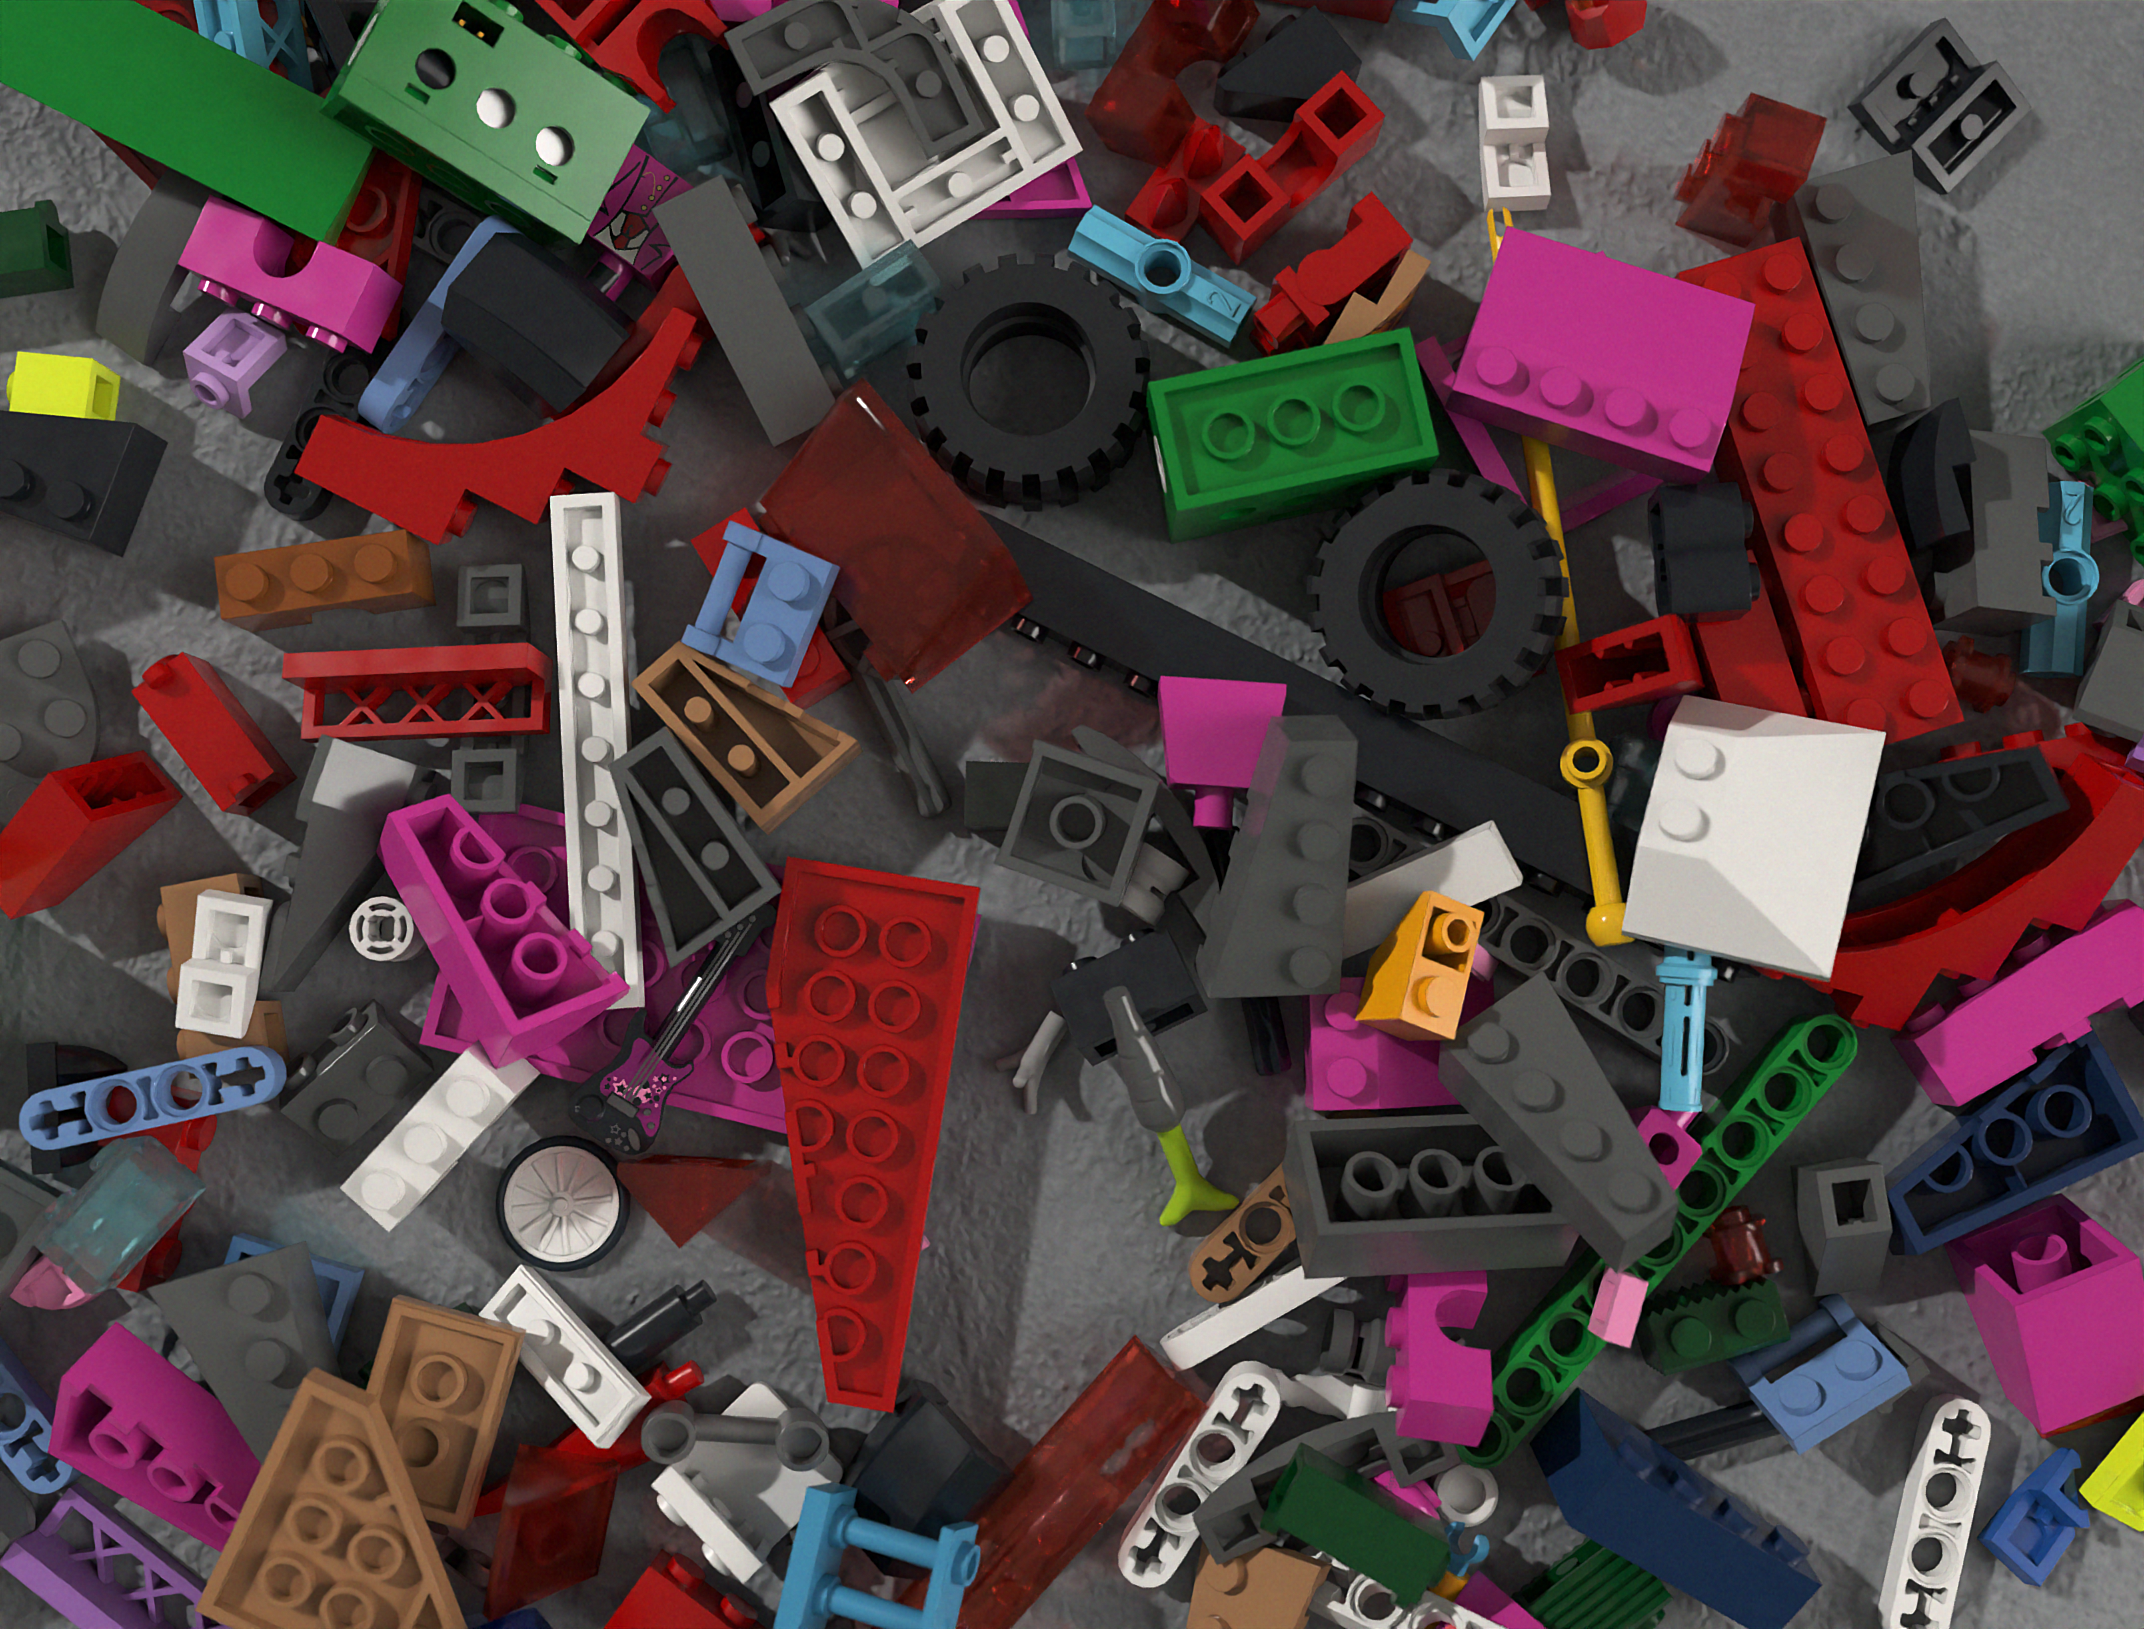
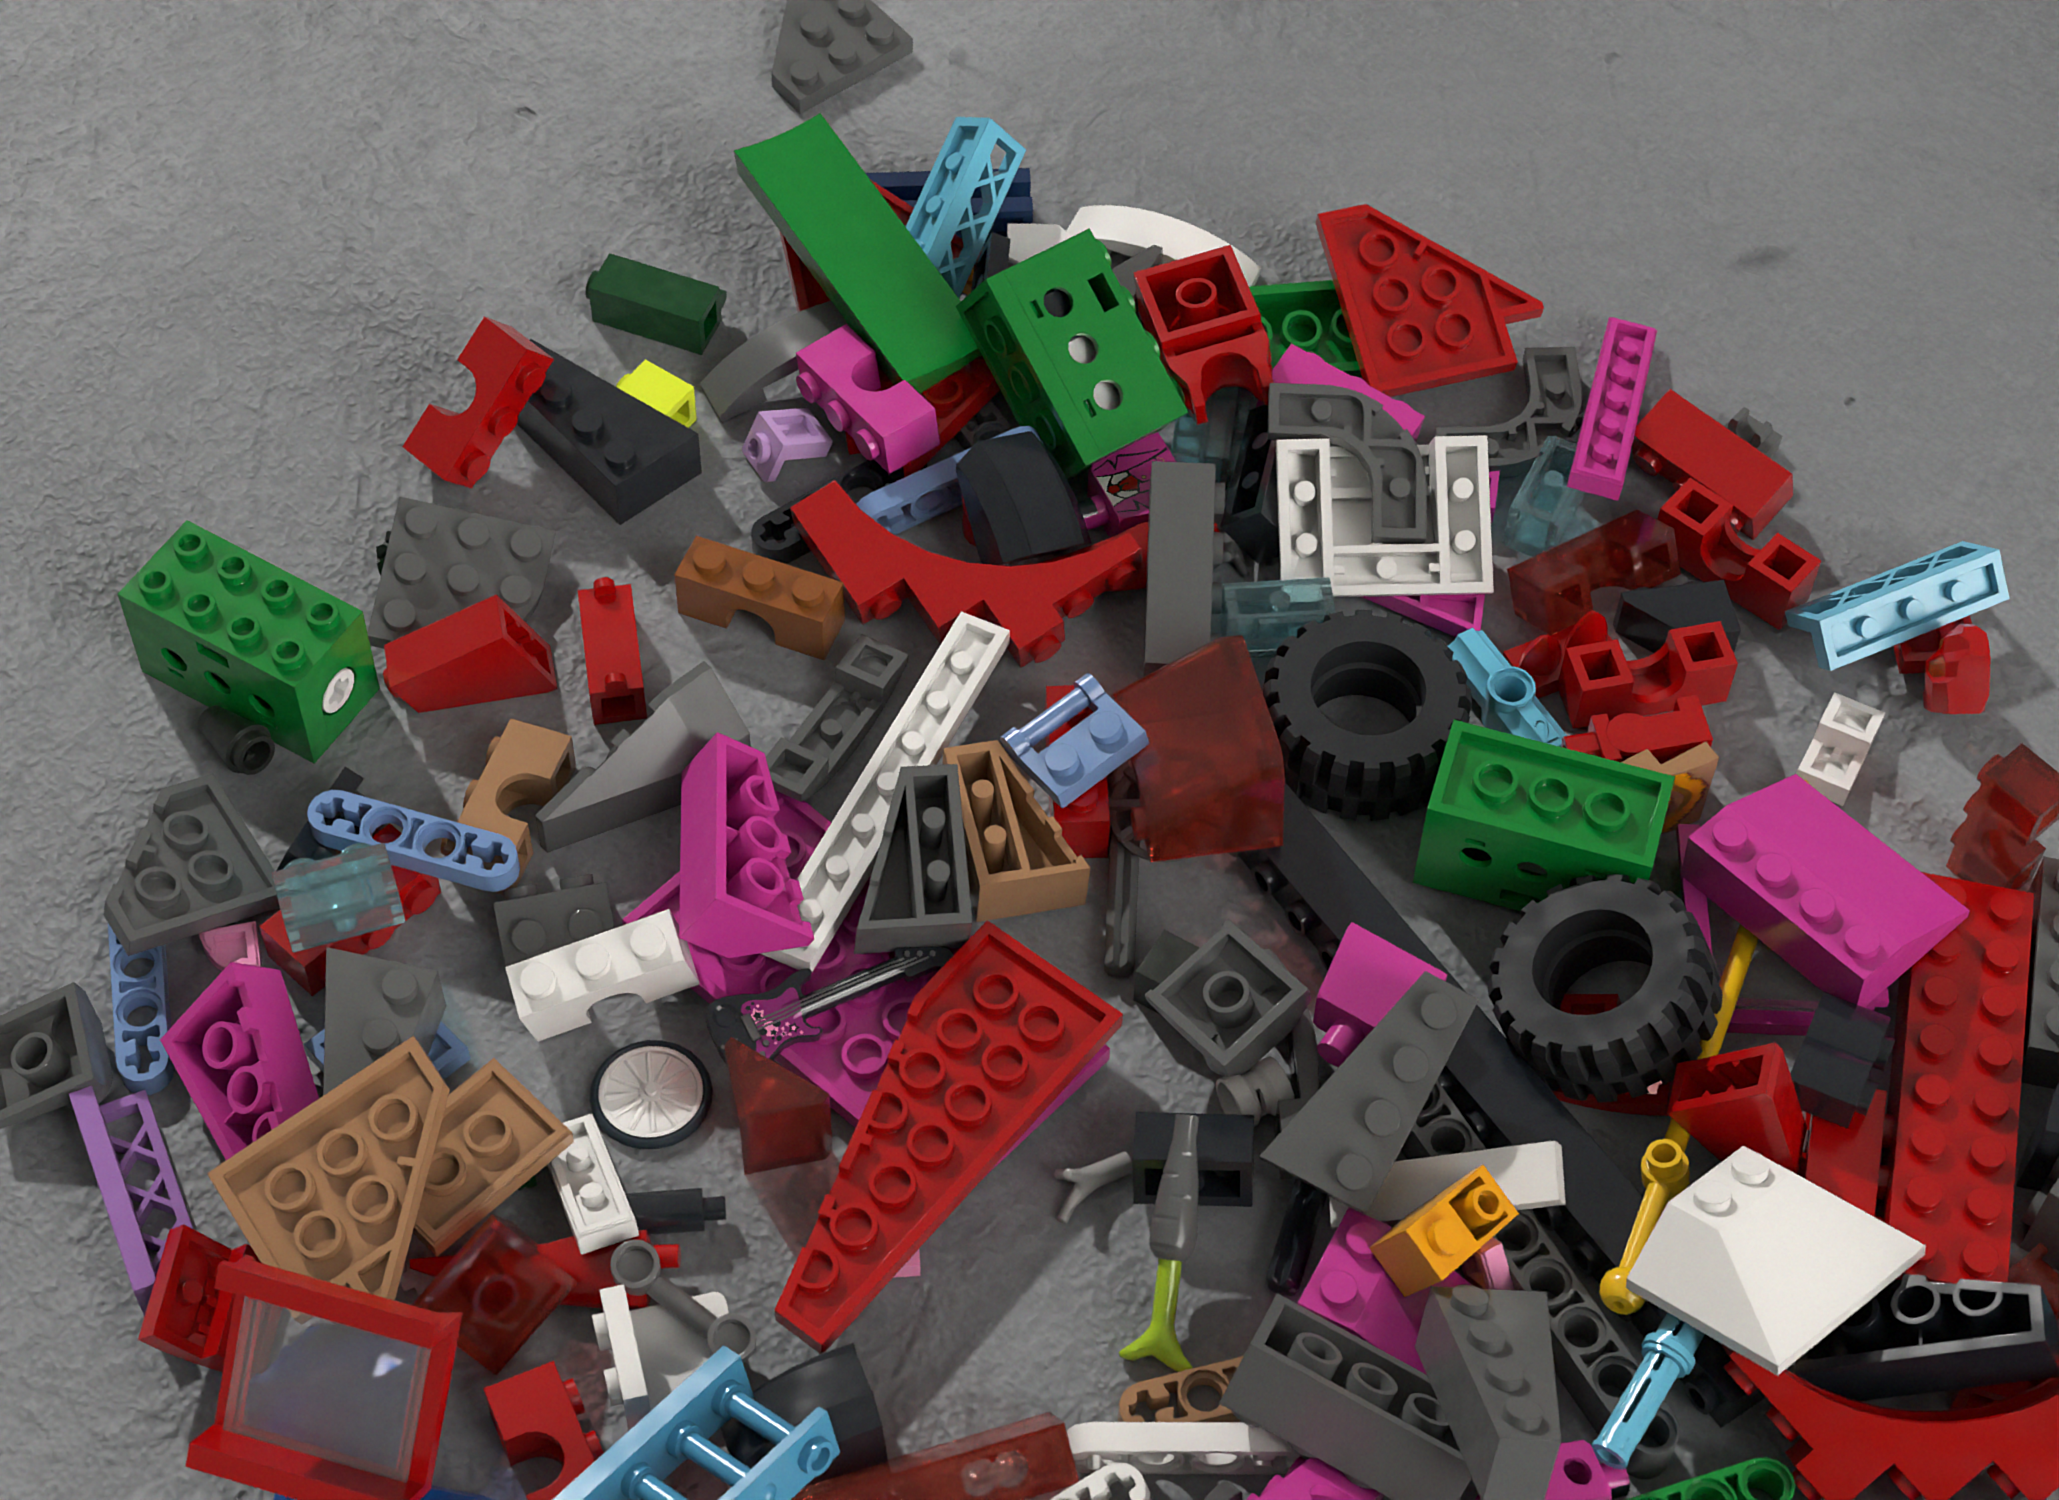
camera: 25 degrees right, 30 degrees down
white slope [175,889,273,1039] -> none
red fence [282,642,553,743] -> none
white wheel [349,896,428,962] -> none

